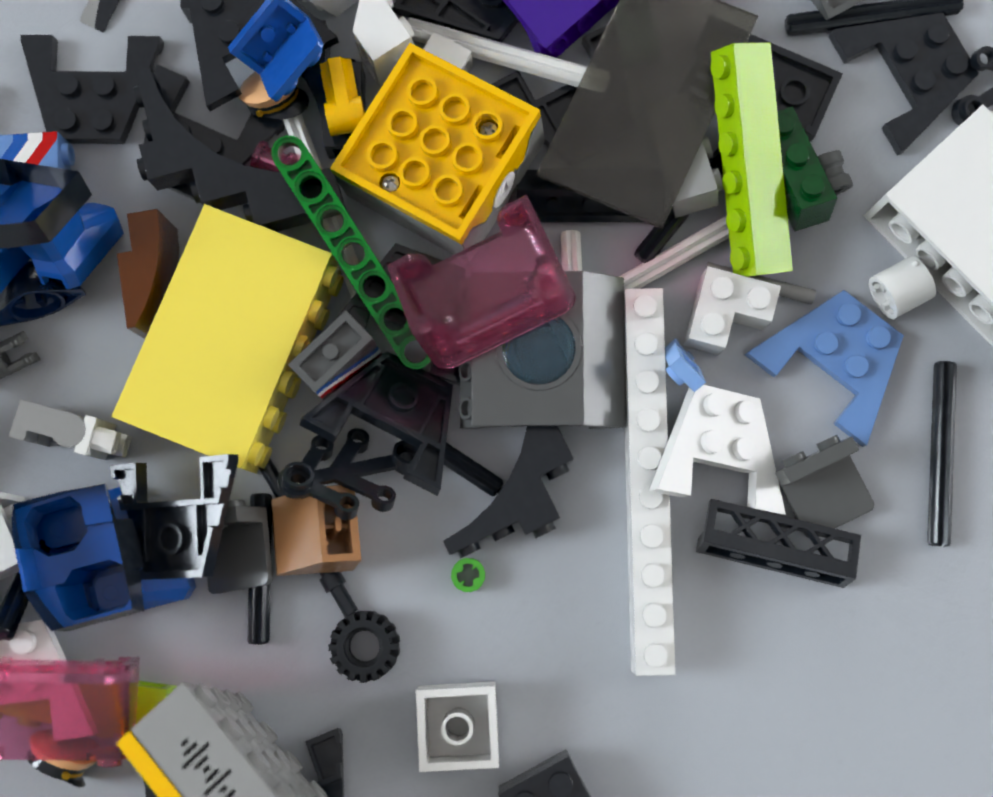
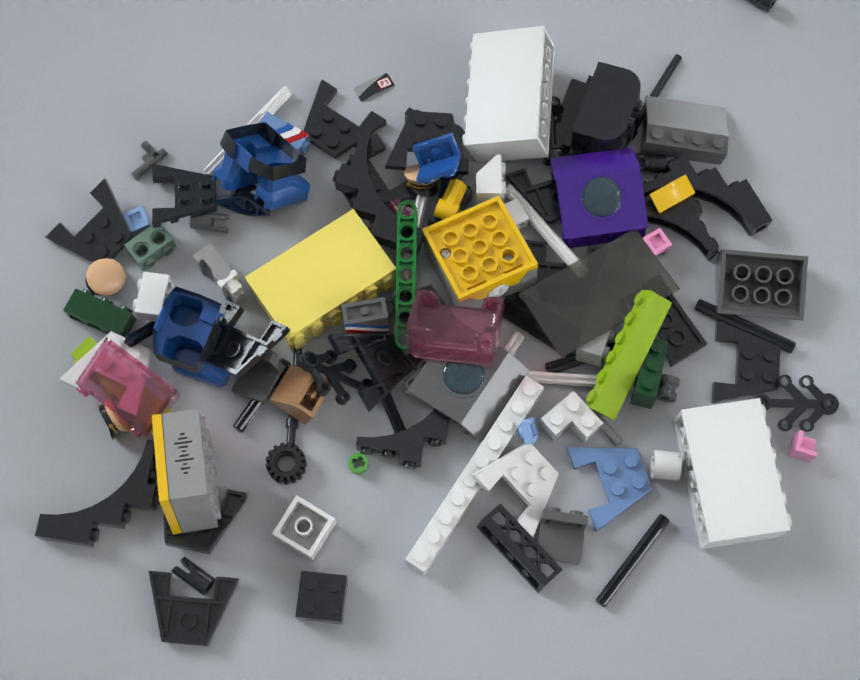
camera: 30 degrees right, 10 degrees down
reddish brown slope [117,209,179,339] -> none

